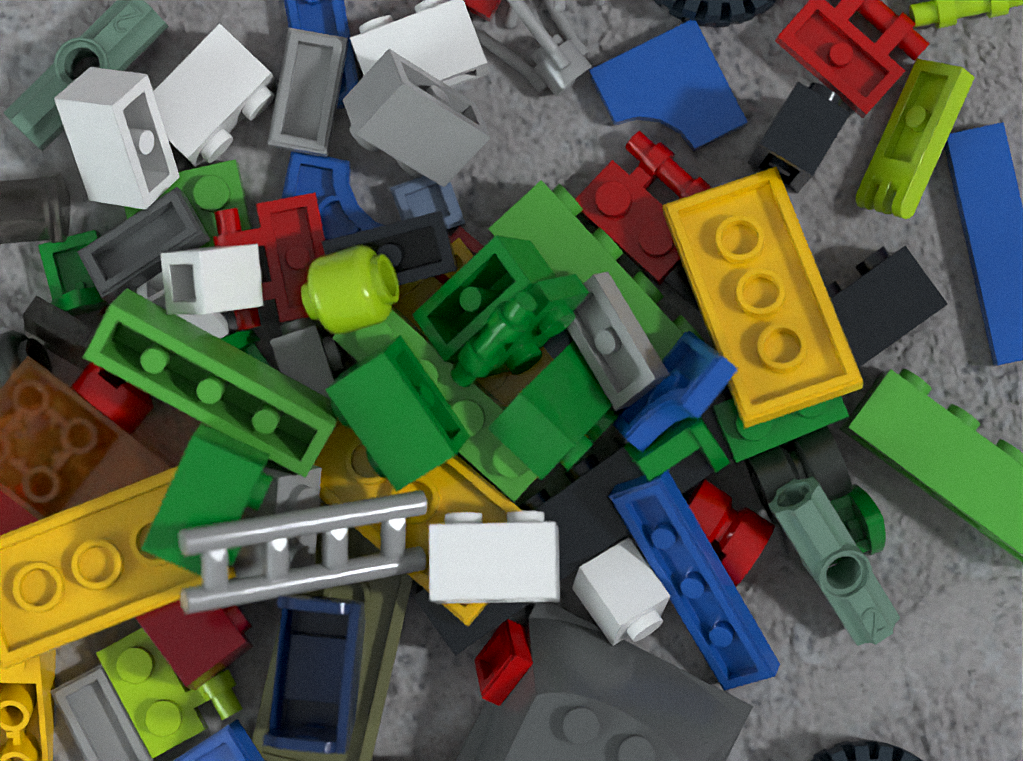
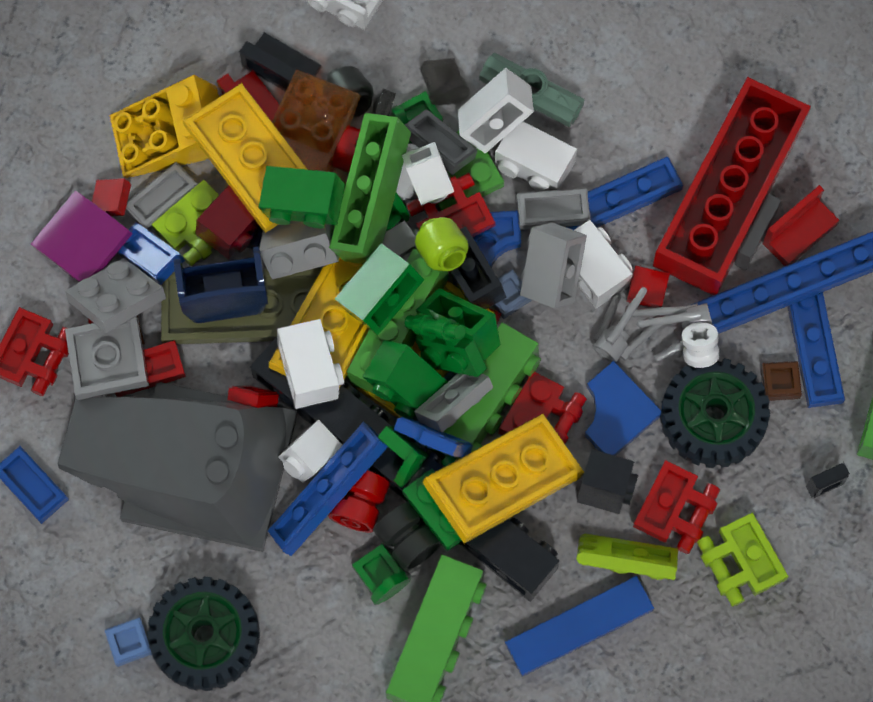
camera: 75 degrees right, 15 degrees down
light grey bar [179,490,427,614] -> none
sand green piece [769,476,900,646] -> none

